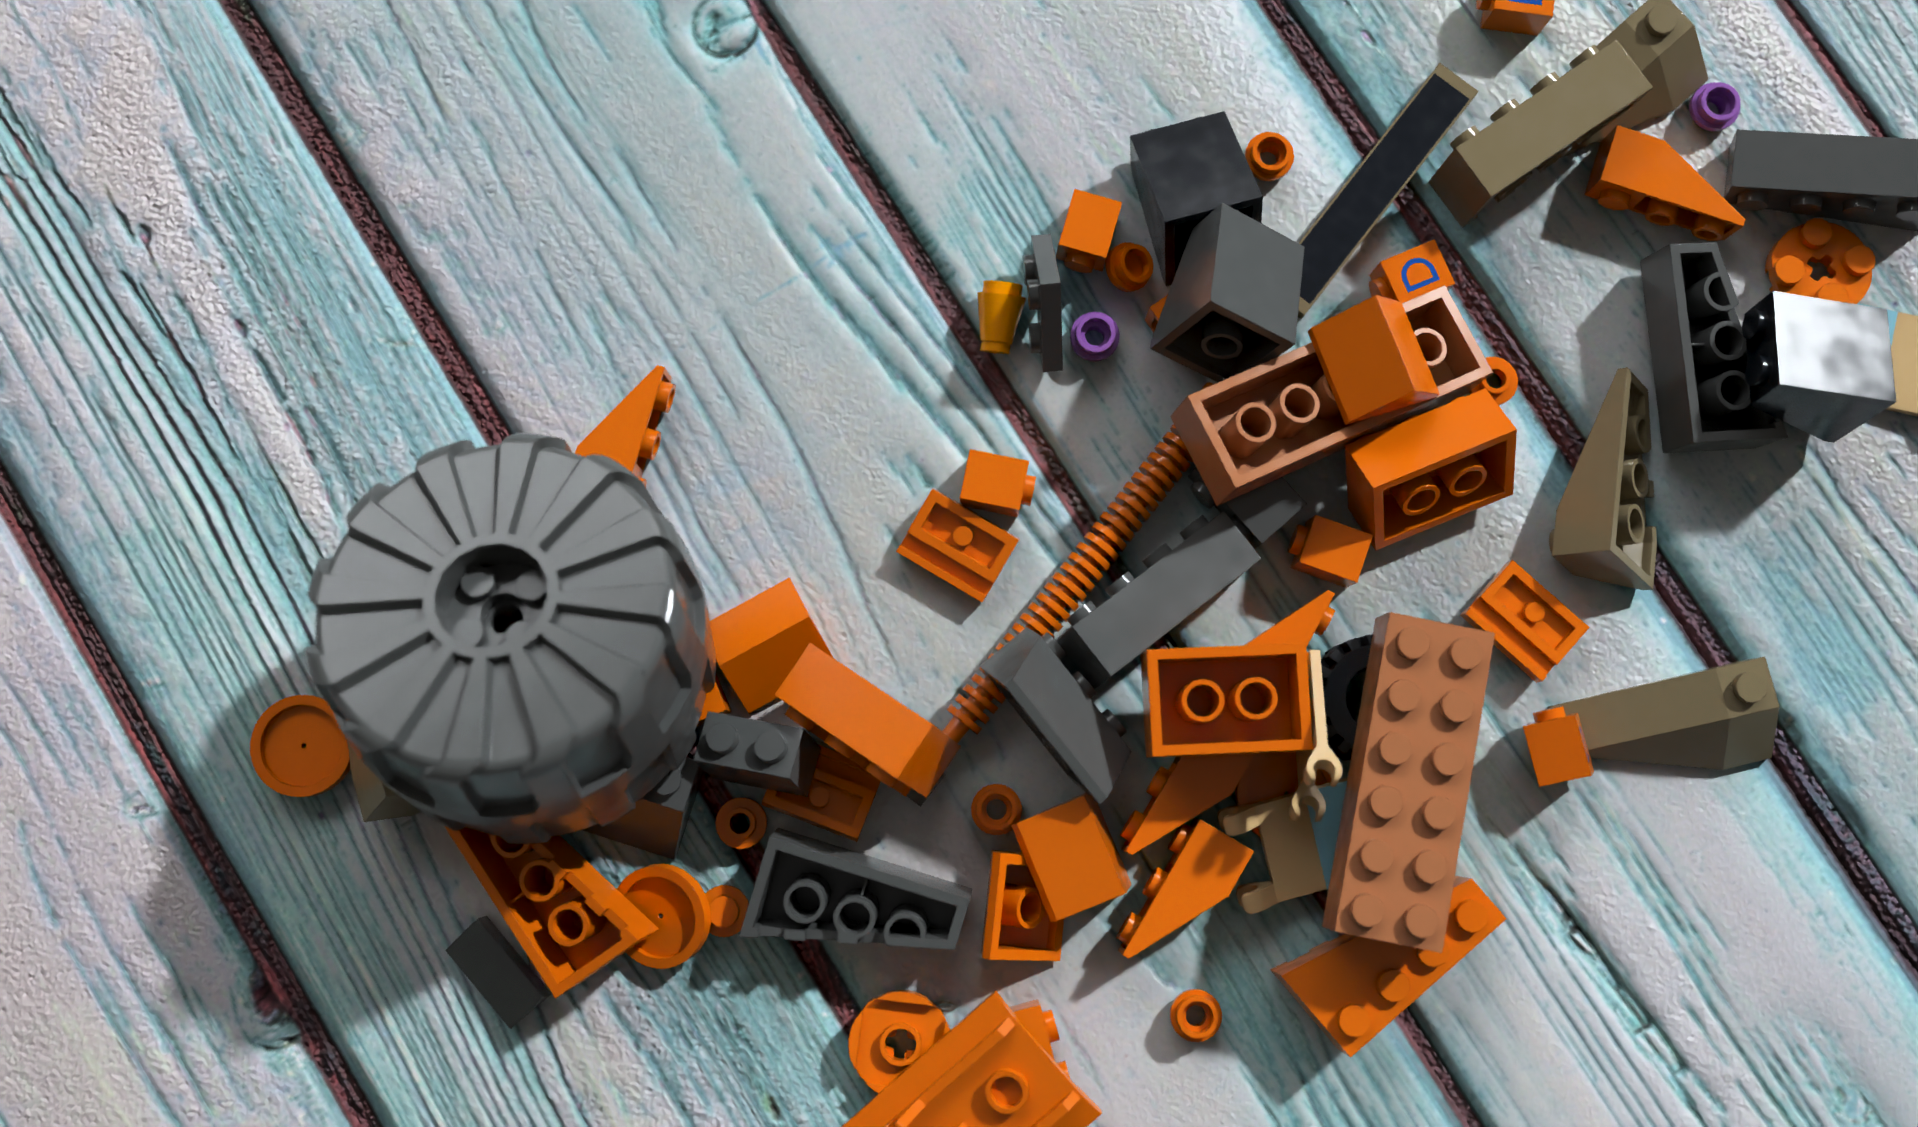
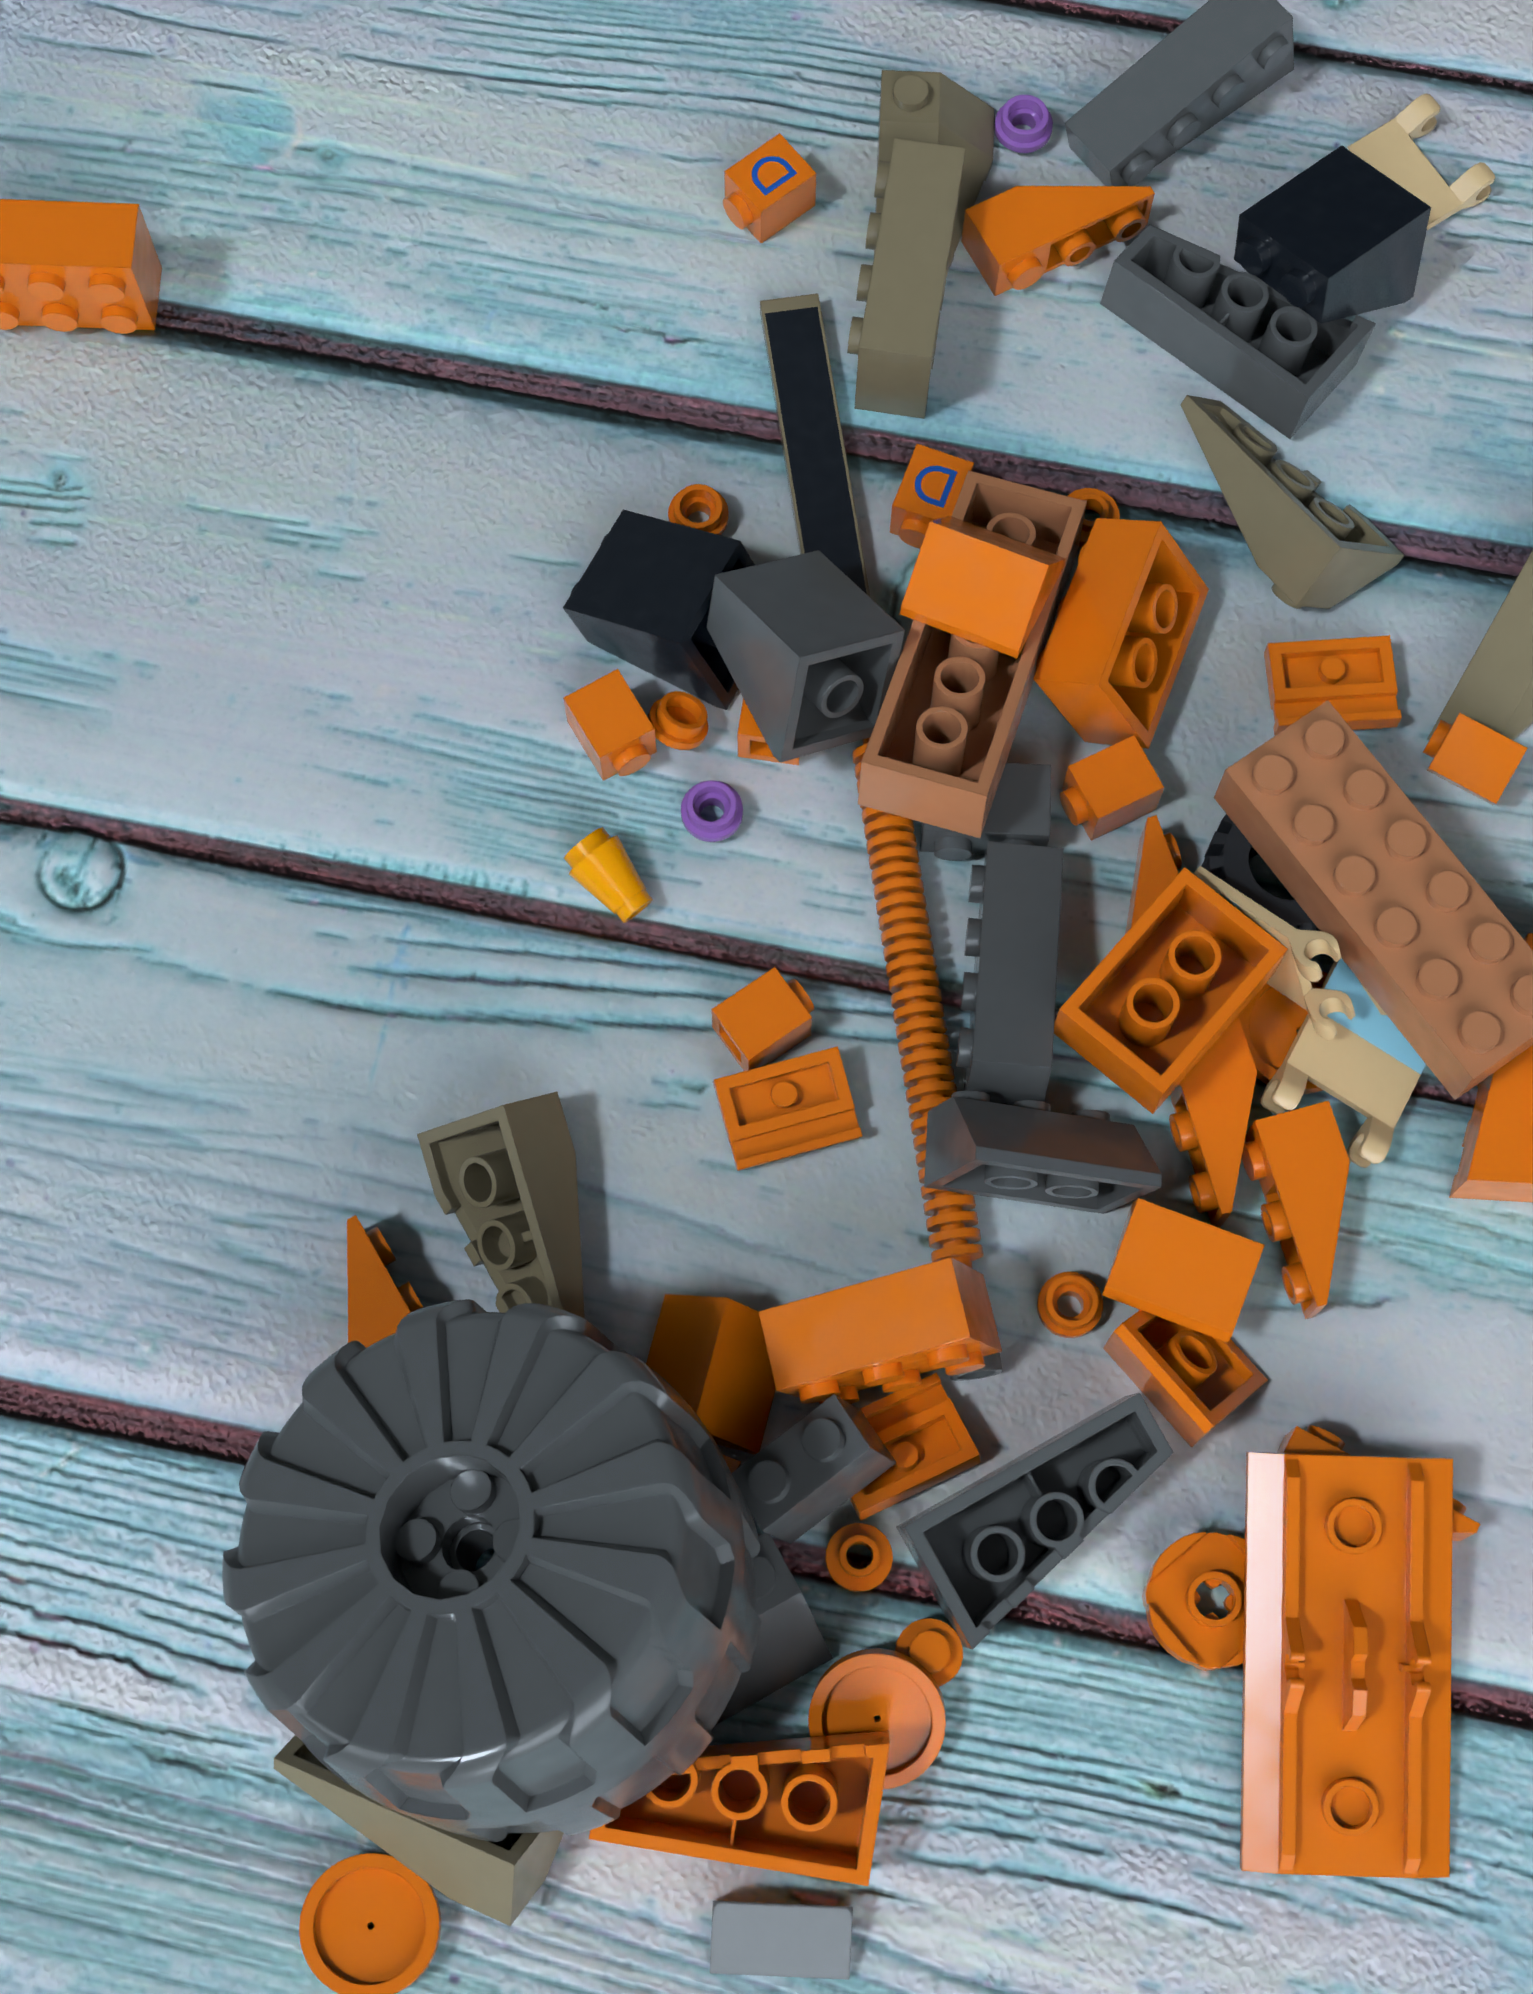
camera: 45 degrees left, 10 degrees down
dark grey plate [1023,234,1063,372] -> none
orange plate [1170,989,1222,1042] -> none
orange plate [1765,218,1876,304] -> none
none -> dark tan wedge [417,1092,585,1319]

